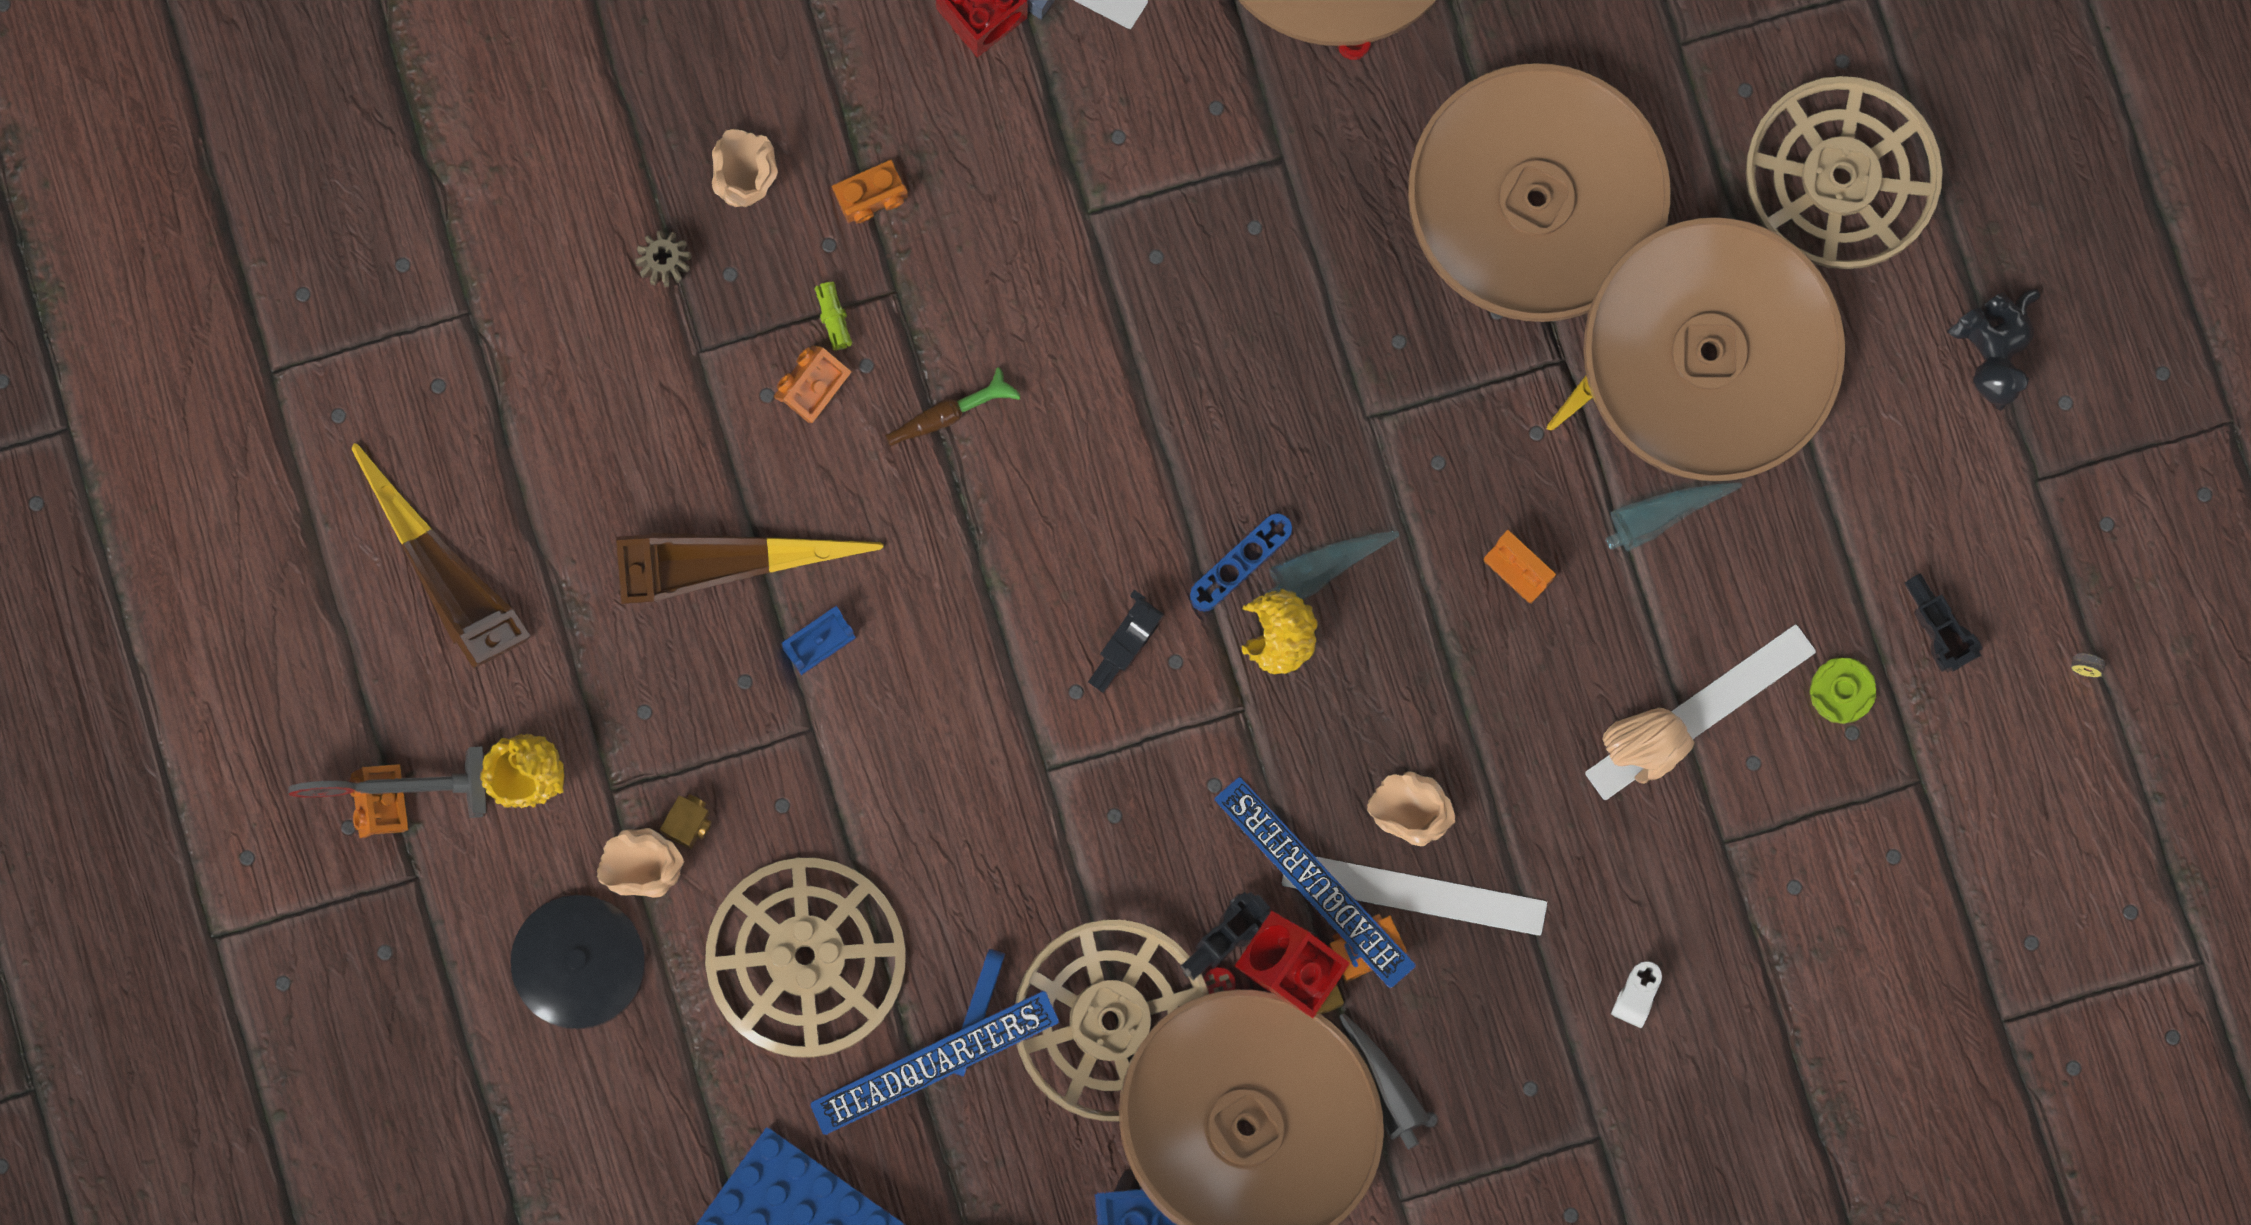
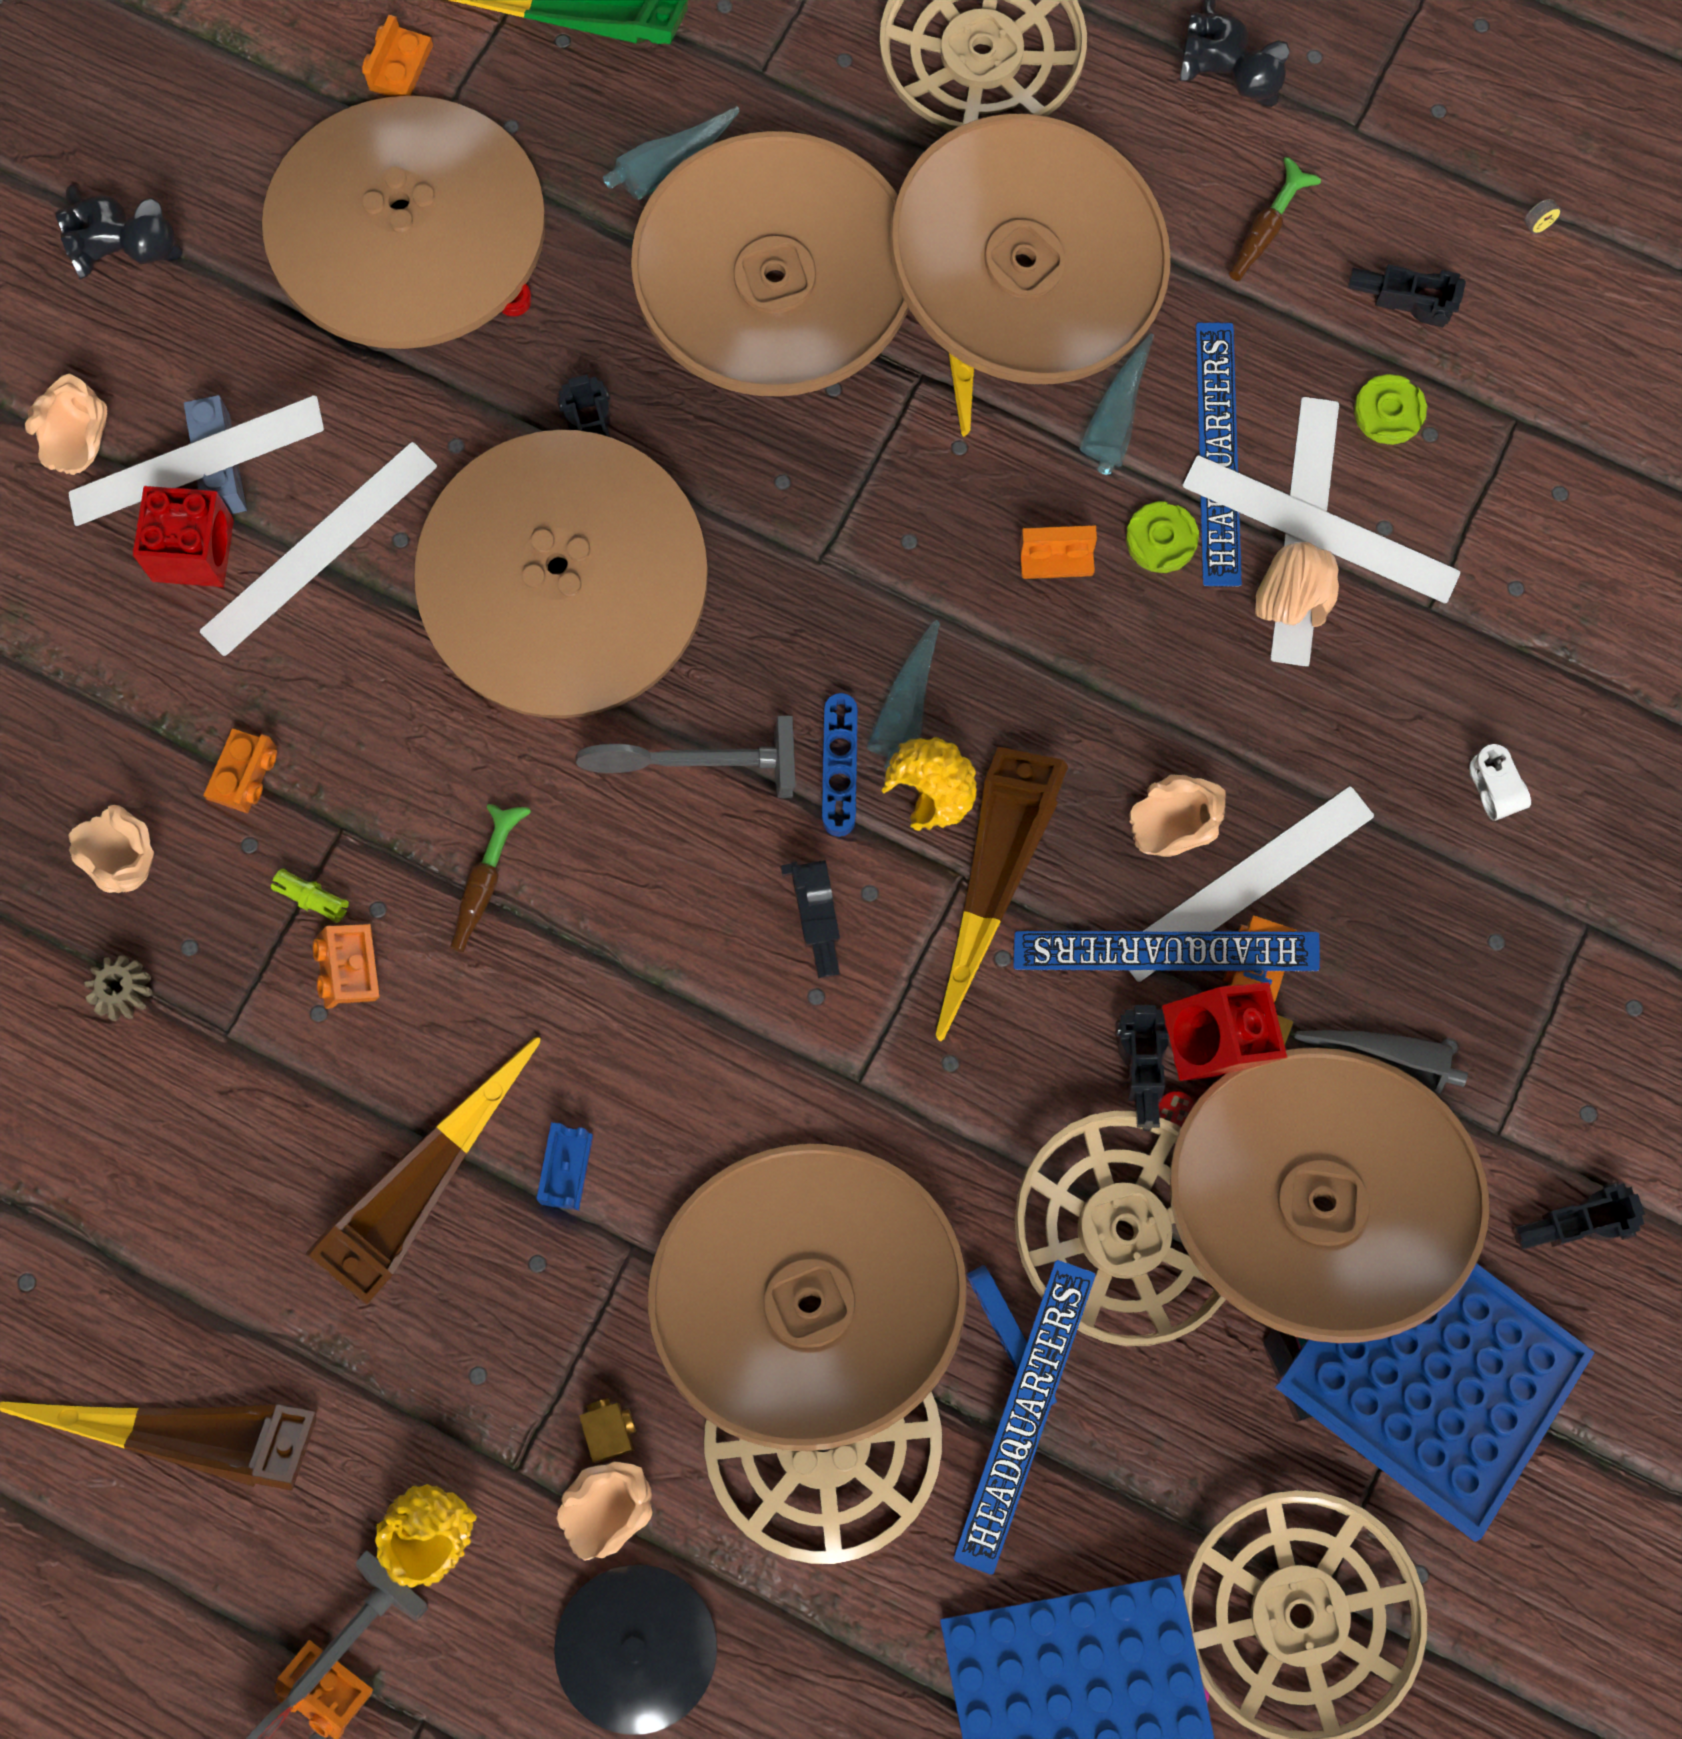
camera: 40 degrees left, 5 degrees down
none -> white sticker [200,442,437,656]
none -> medium nougat dish [414,430,708,718]
none -> black piece [557,374,611,438]
none -> dark grey piece [575,716,795,798]
none -> clear light blue piece [603,106,740,200]
none -> medium nougat dish [648,1144,967,1451]
none -> reddish brown plate [936,747,1068,1041]
none -> lime tile [1126,501,1199,573]
none -> white sticker [1183,456,1460,603]
none -> sticker [1196,323,1242,587]
none -> reddish brown piece [1229,157,1321,281]

